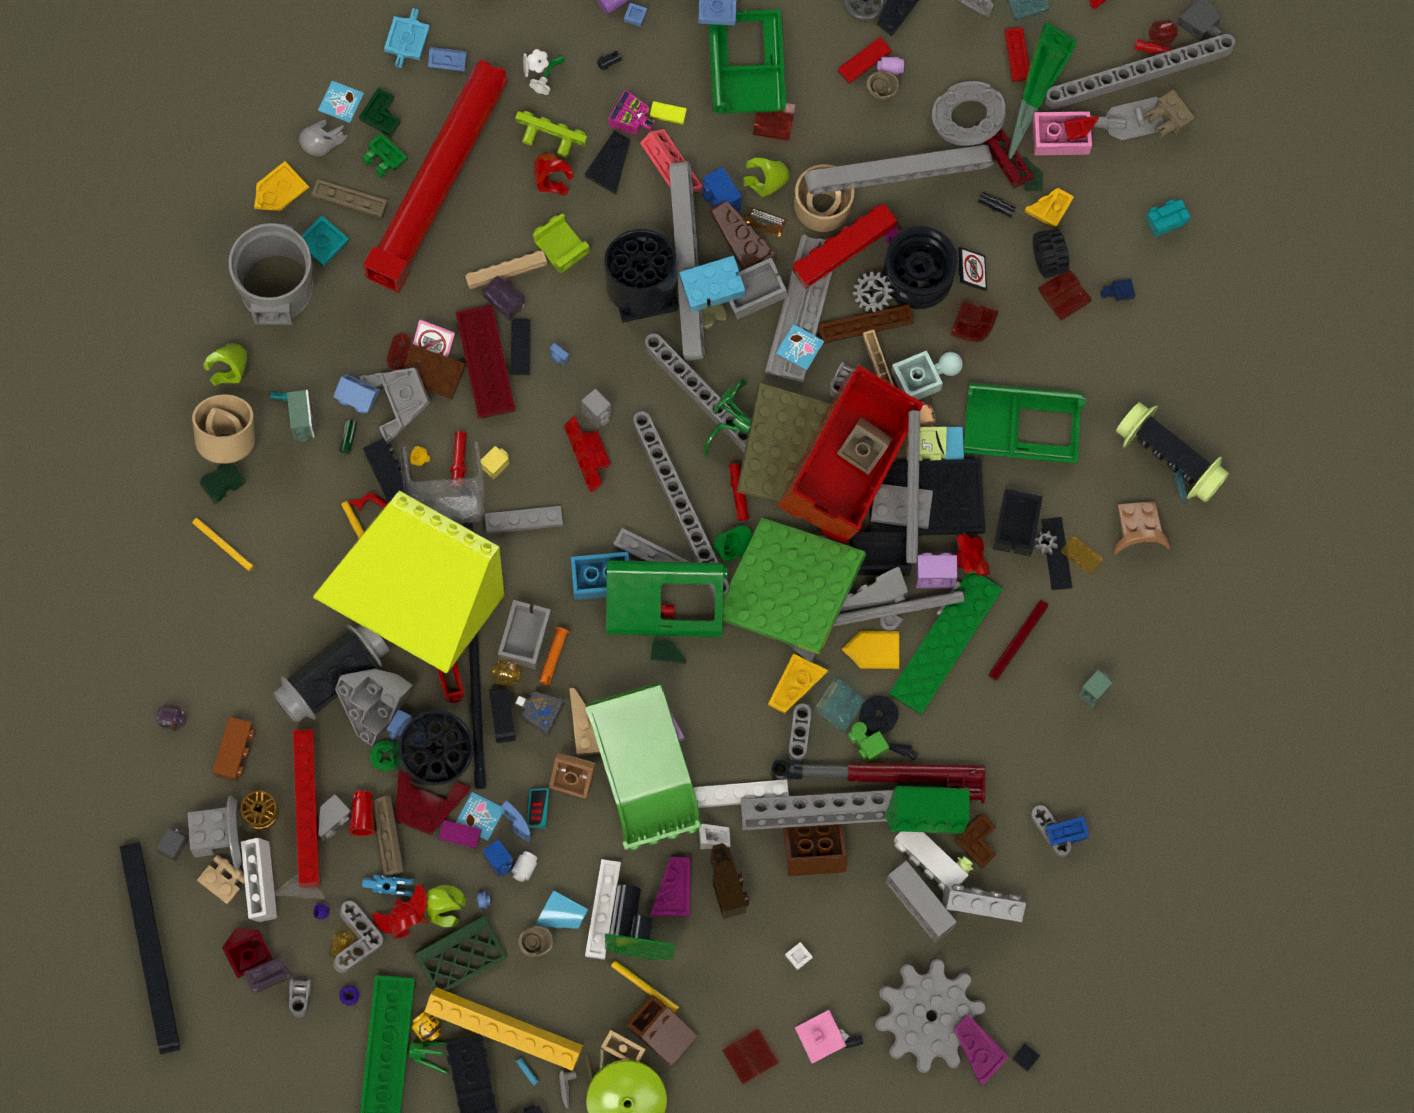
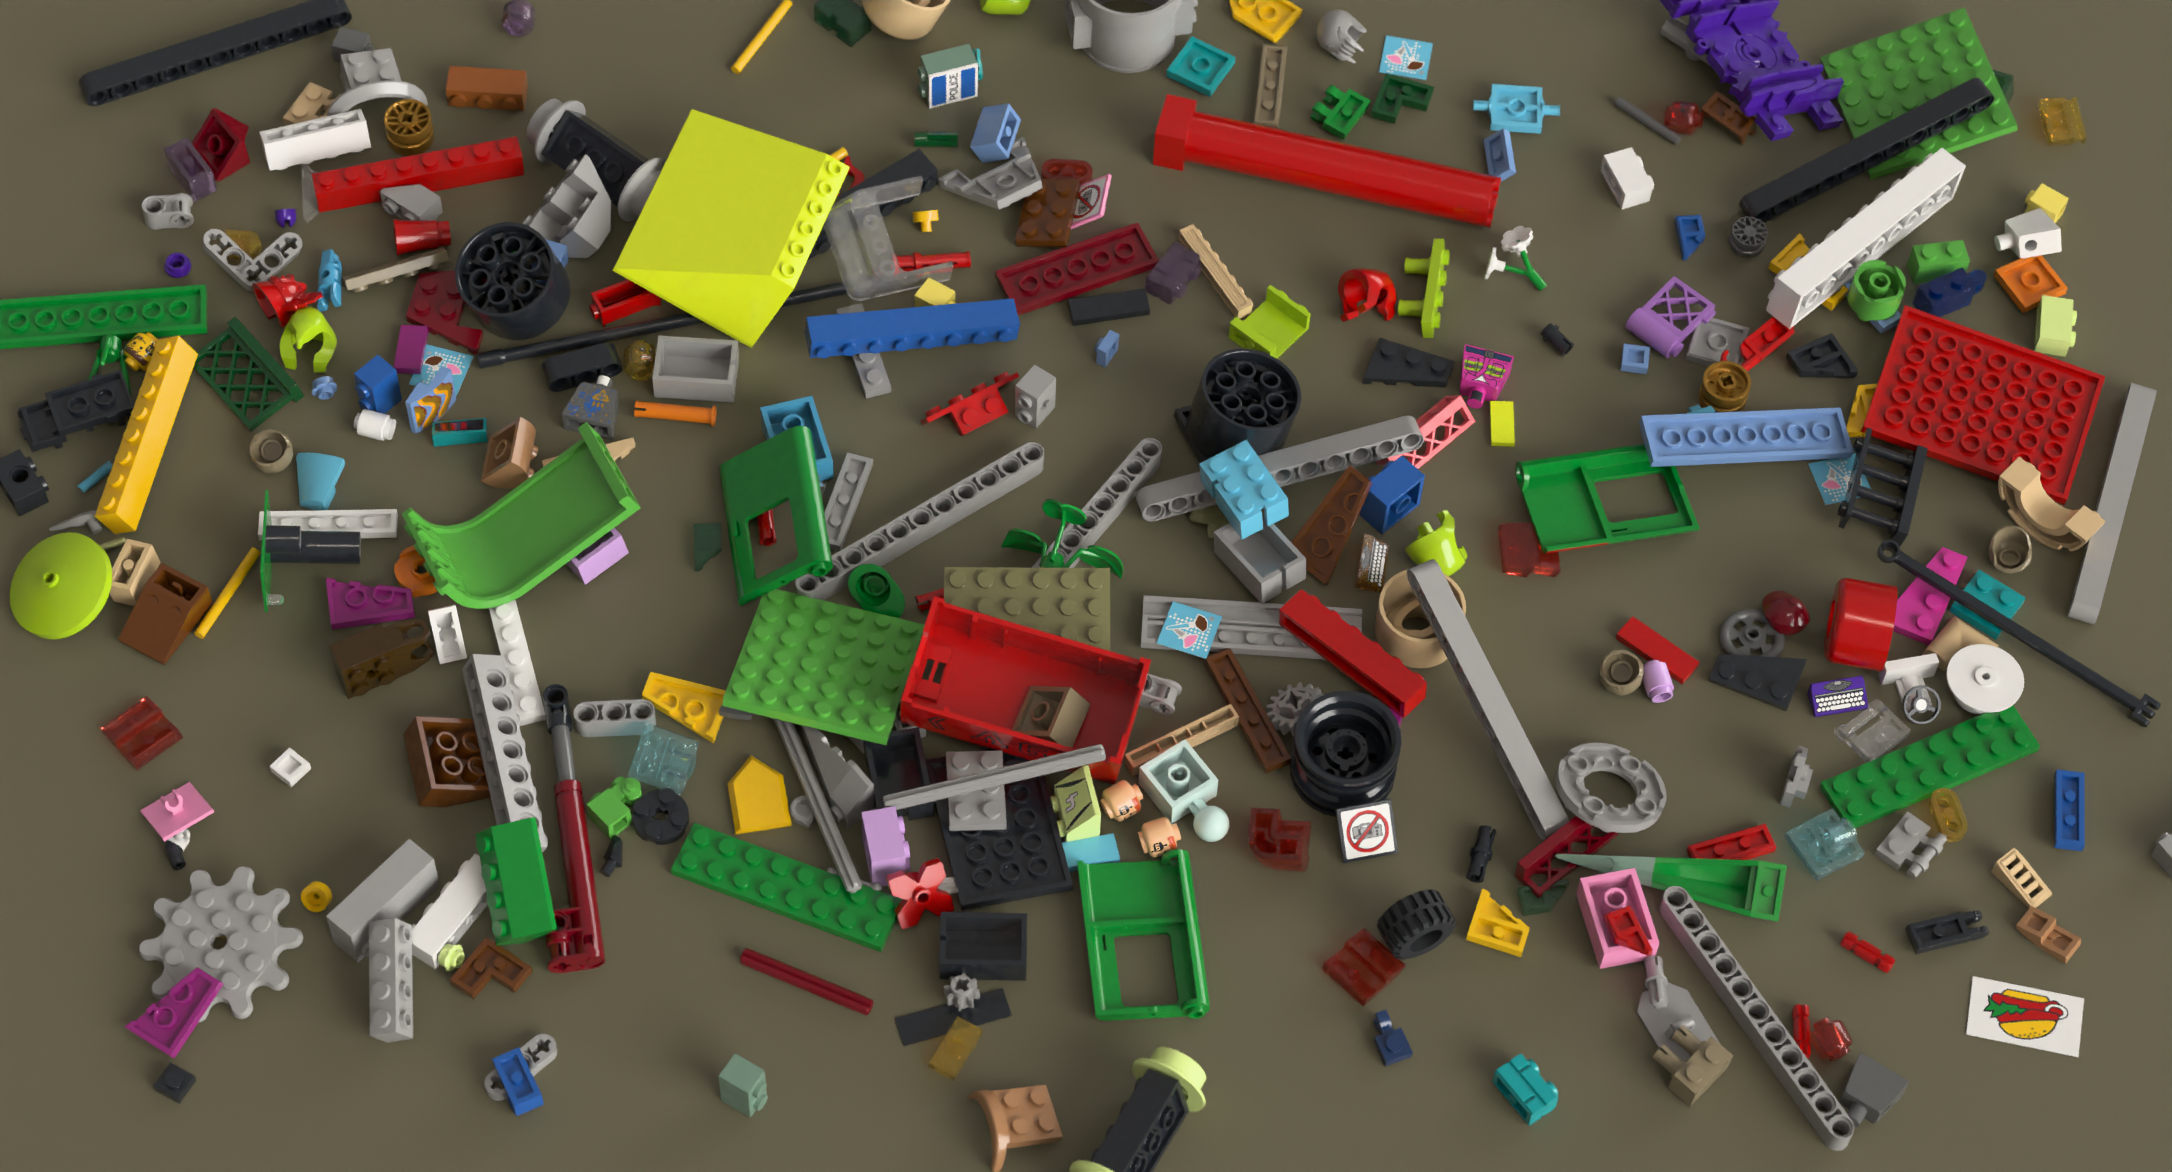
camera: 80 degrees right, 15 degrees down
none -> yellow tile [301,881,332,912]
none -> orange plate [394,545,437,598]
none -> blue brick [804,299,1020,358]
none -> light nougat head [1138,817,1181,858]

